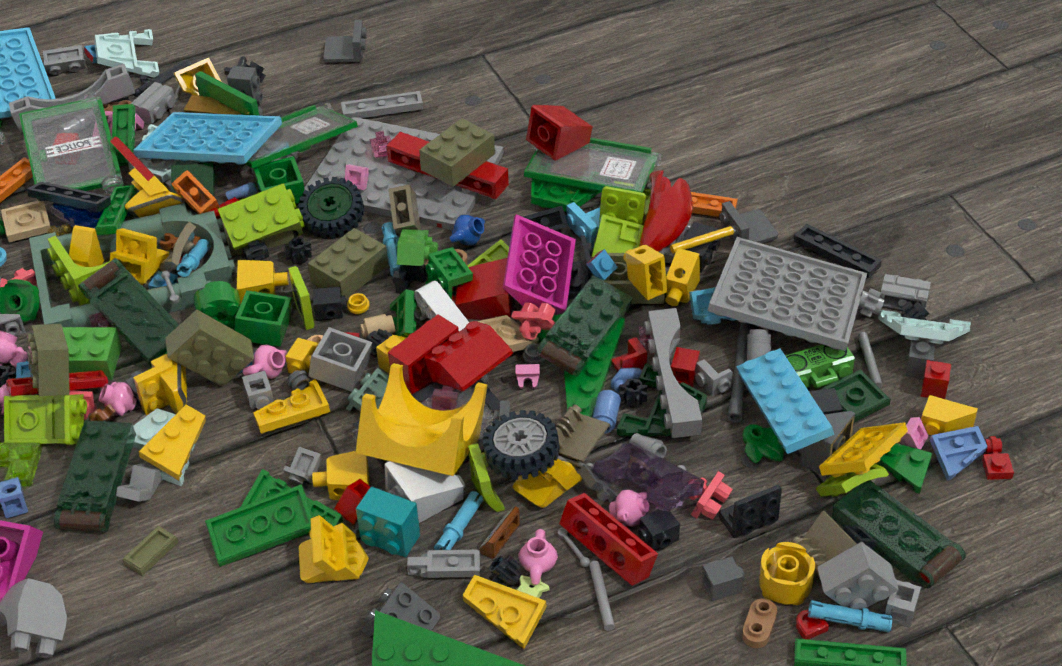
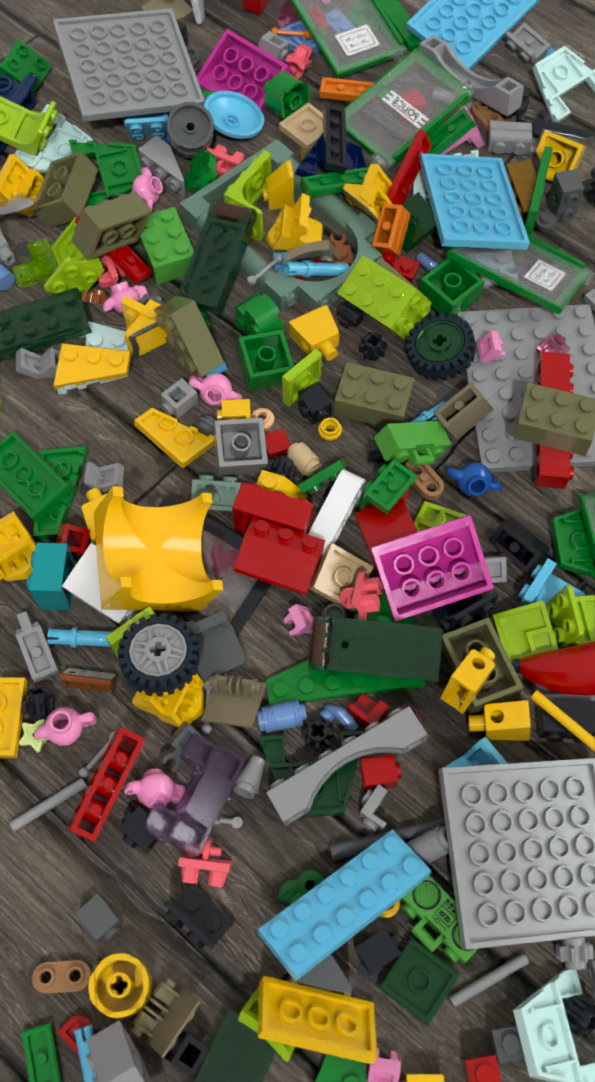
camera: 65 degrees right, 20 degrees up
dark azure plate [586,249,618,282] -> none

